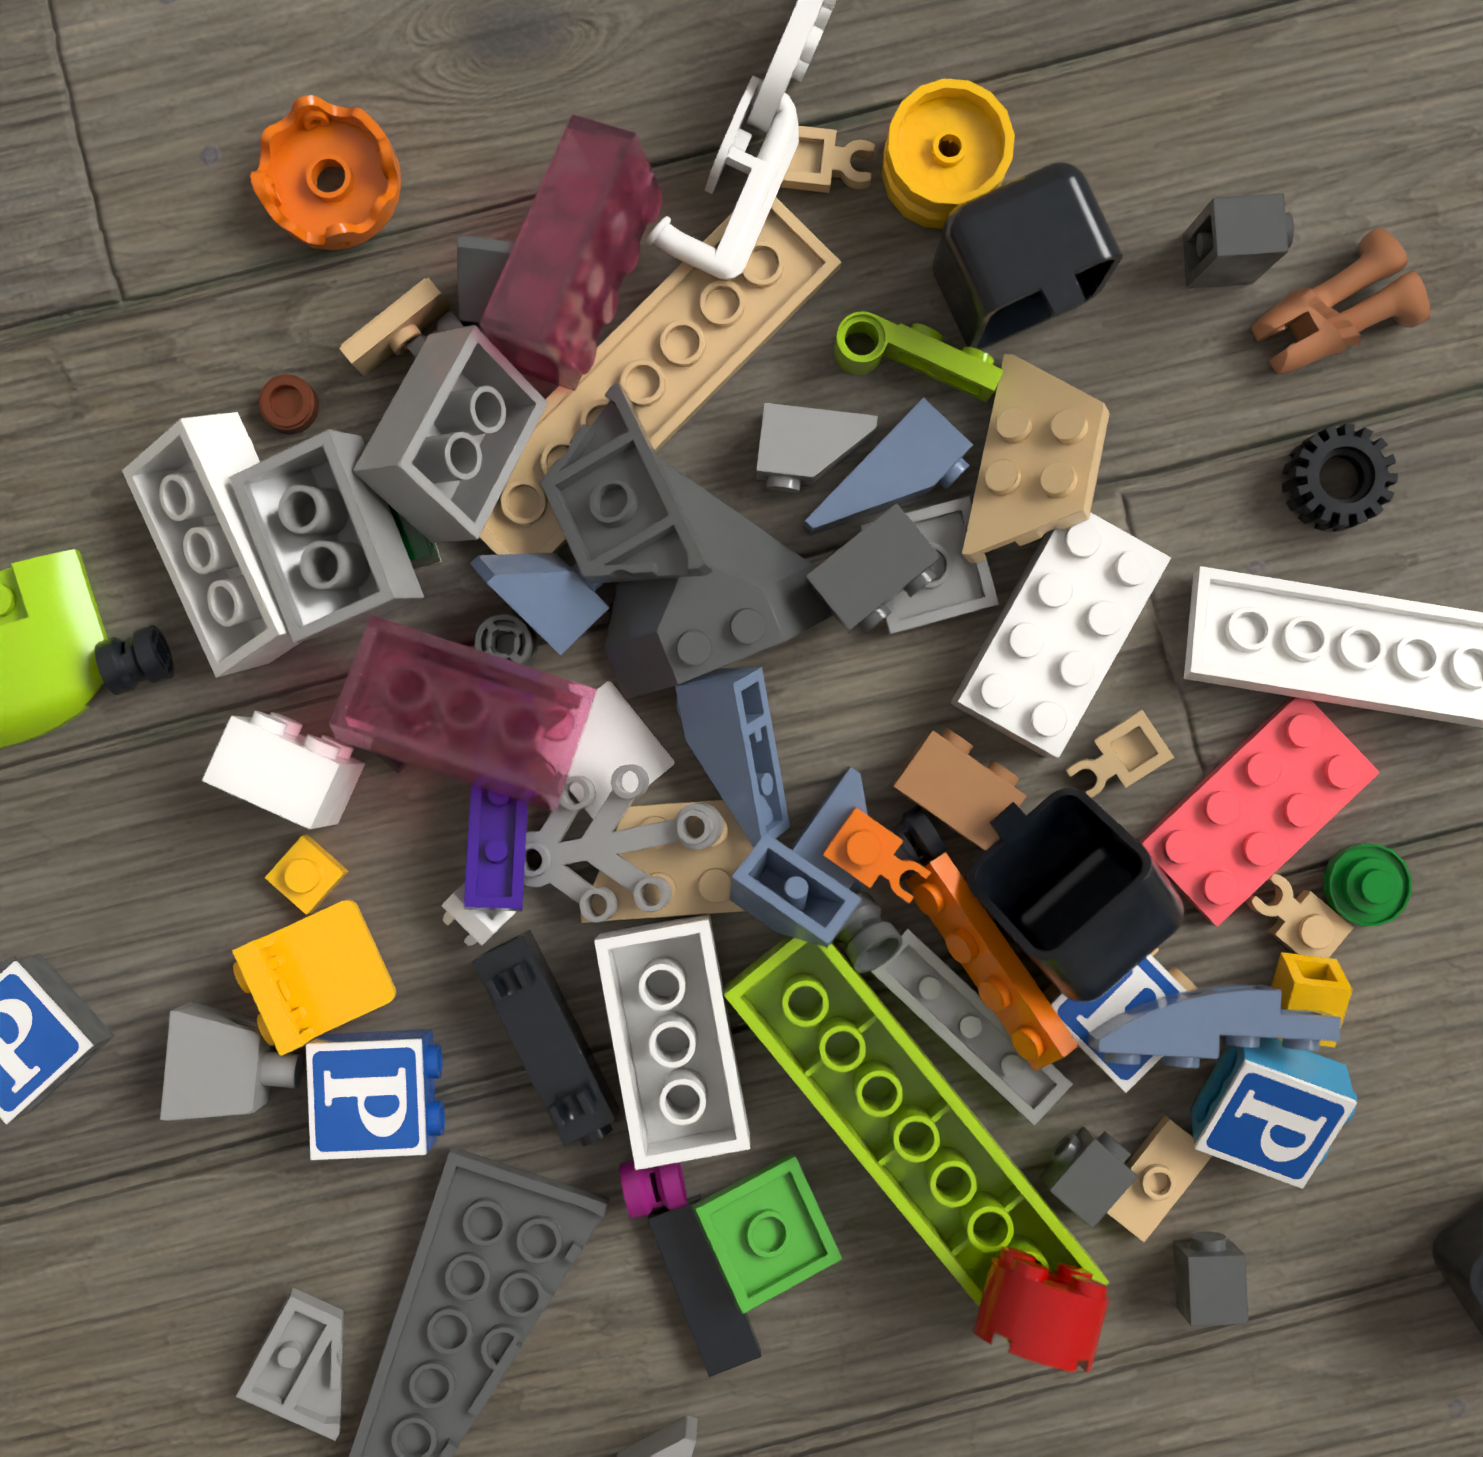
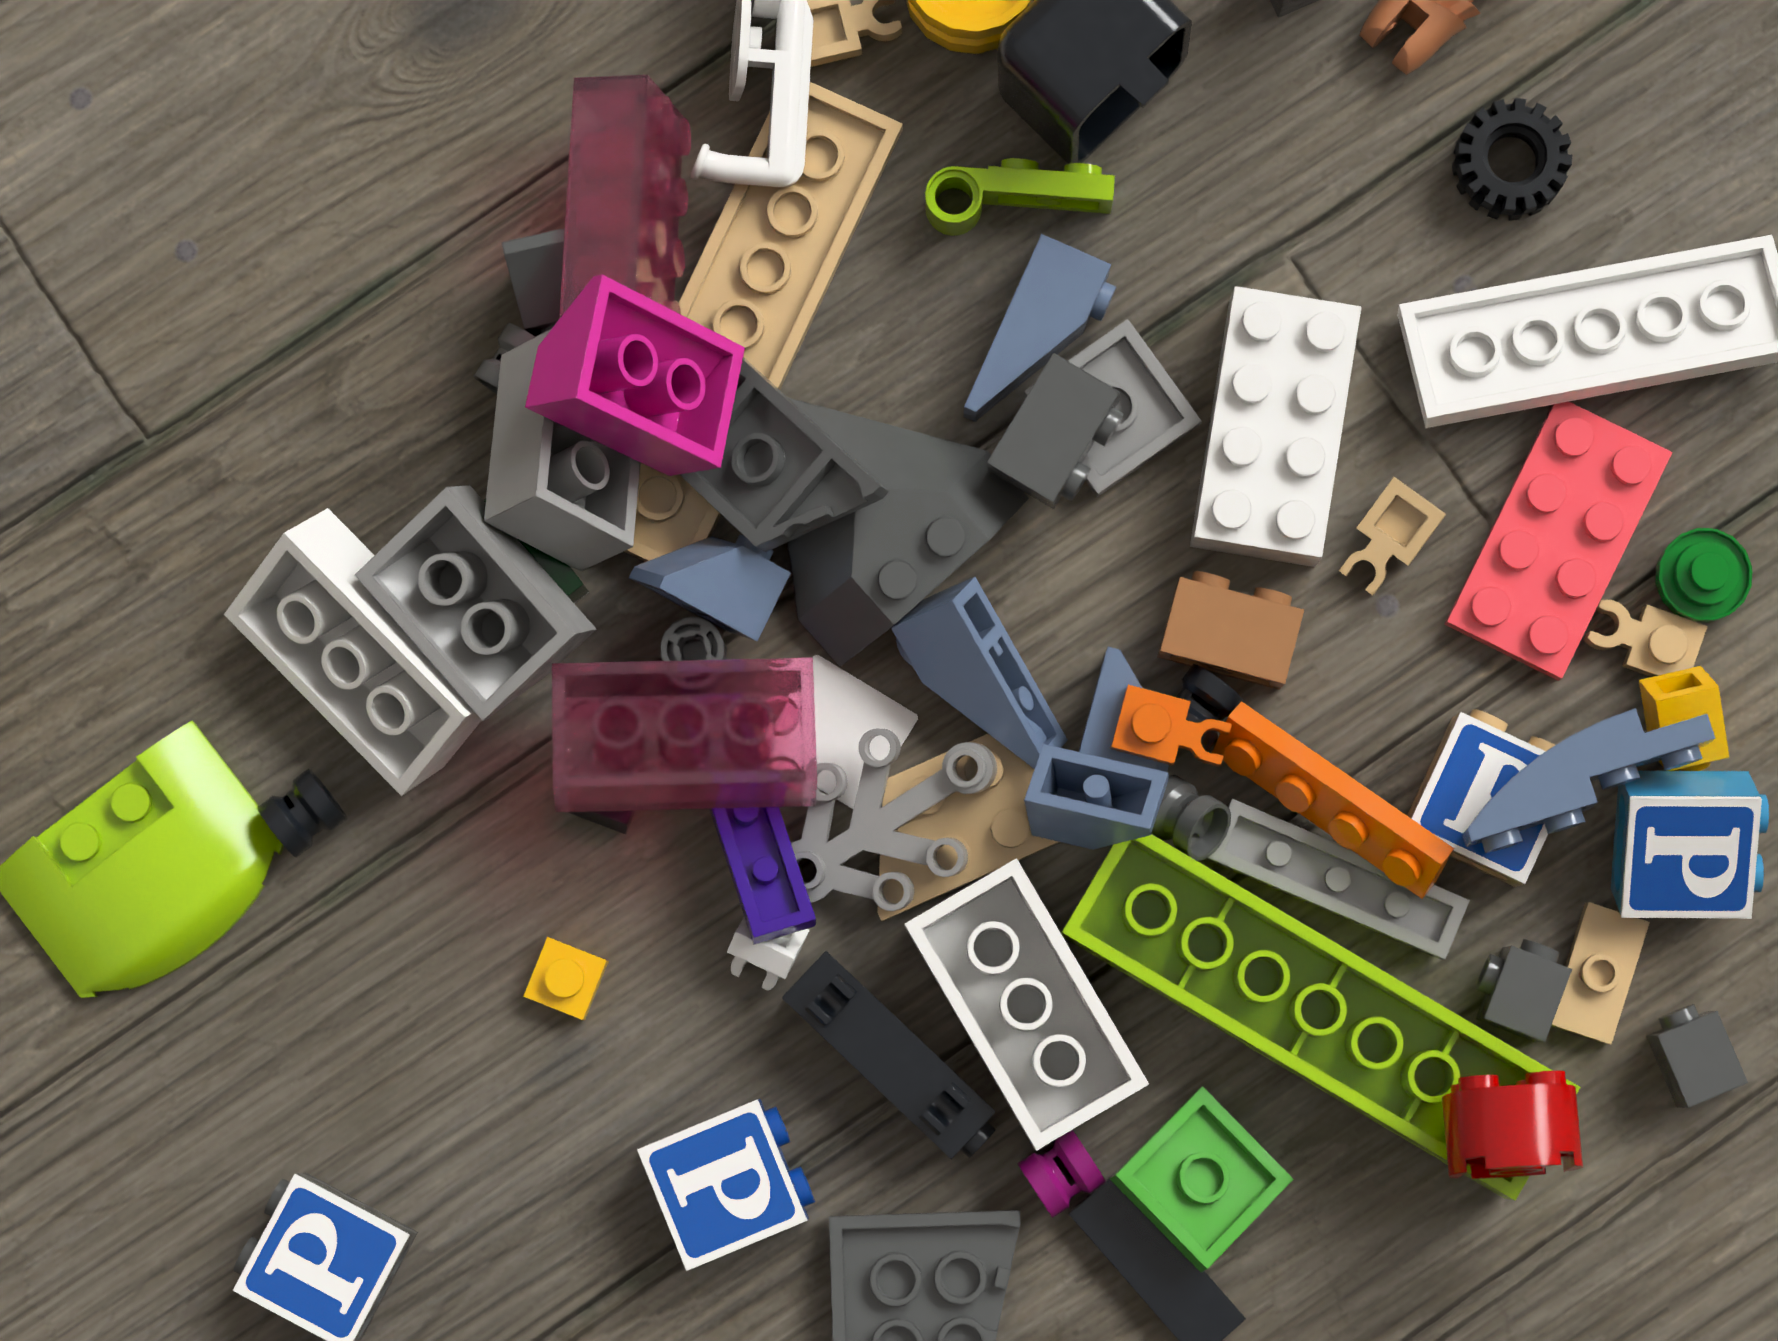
camera: 20 degrees left, 5 degrees down
light grey torso [160,1002,303,1121] -> none
white brick [202,711,365,829] -> none
yellow bracket [232,900,396,1056] -> none
orange plate [250,95,402,250] -> none
copper tile [259,374,319,434] -> none
tan plate [339,277,451,377] -> none
light grey slope [756,403,878,493] -> none
tan wing [962,354,1110,563] -> none
black piece [967,788,1184,1003] -> none
none -> dark pink slope [525,274,745,476]

